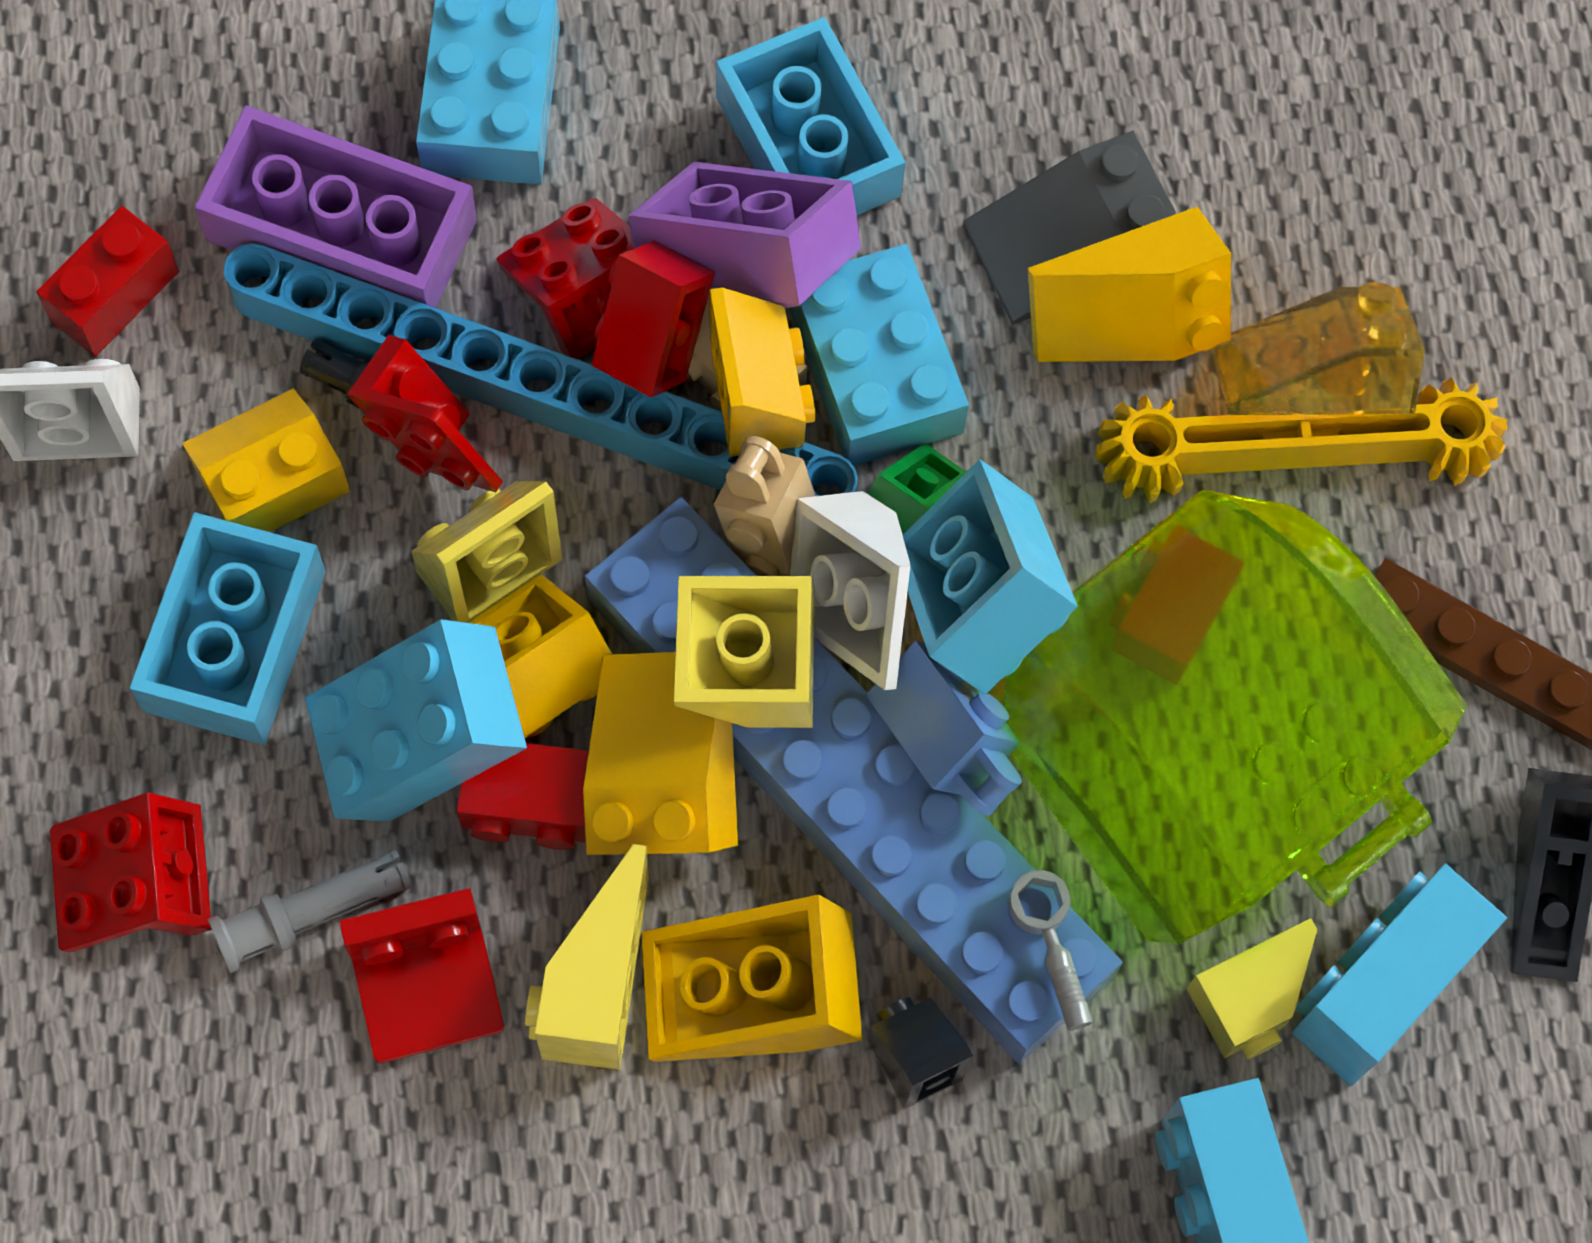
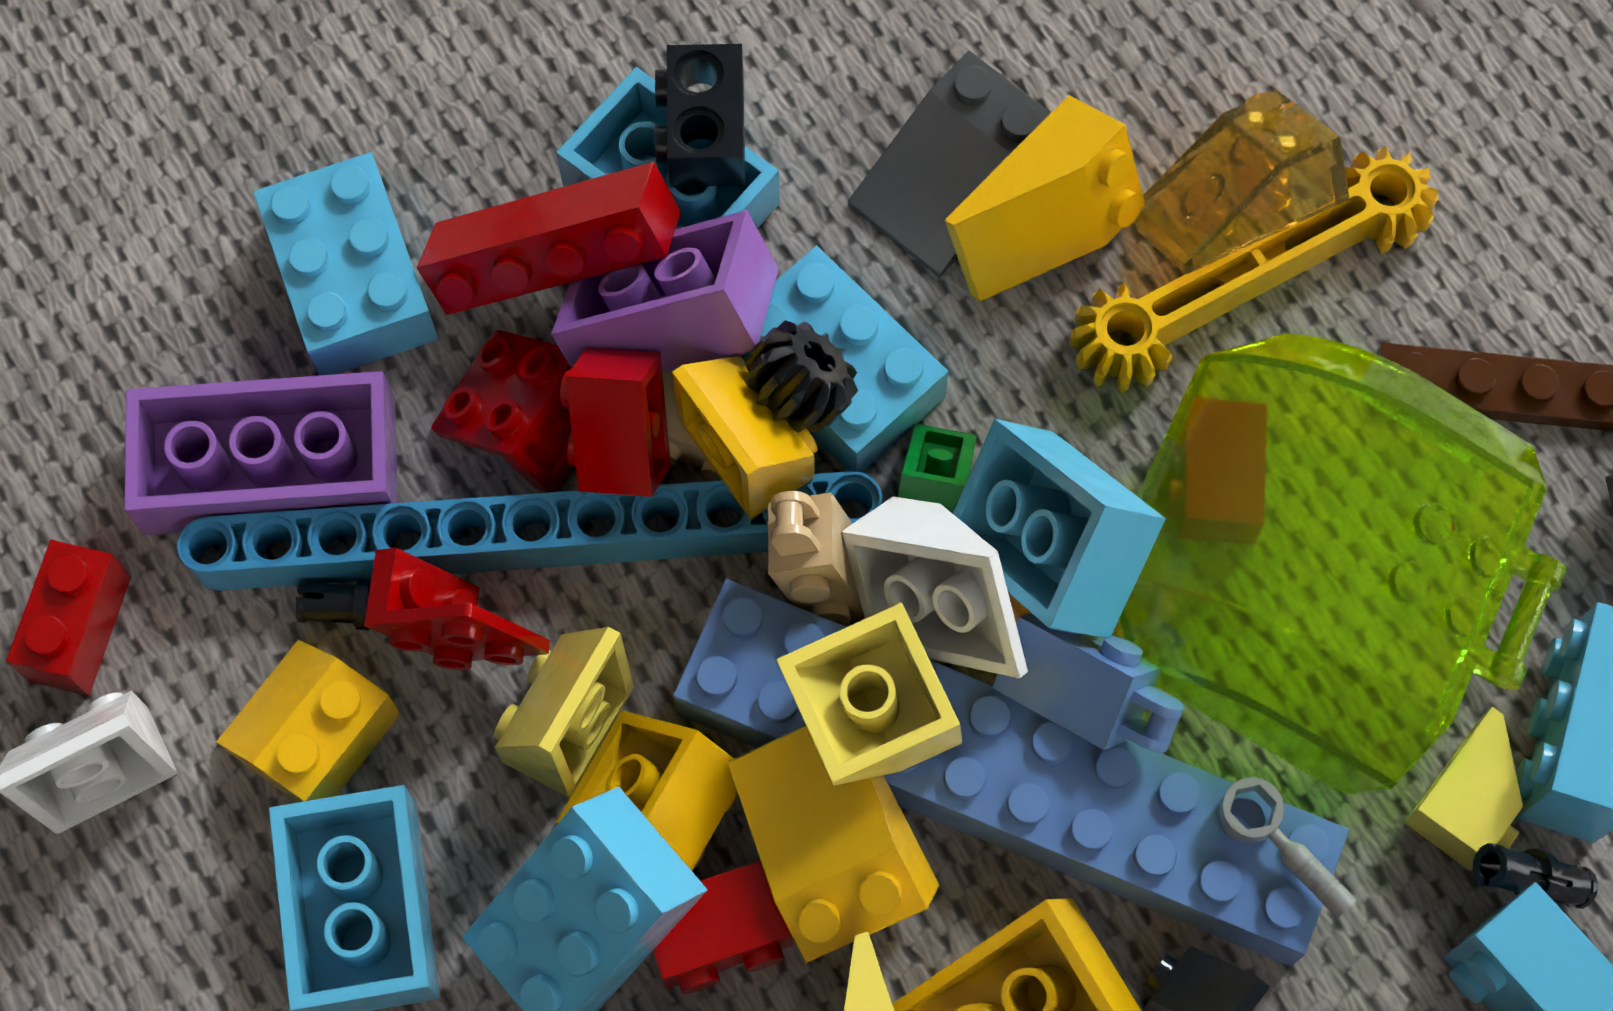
camera: 20 degrees left, 0 degrees up
none -> red brick [416,162,681,315]
none -> black brick [655,44,745,187]
none -> black gear [745,320,858,433]
none -> black pin [1472,843,1598,909]

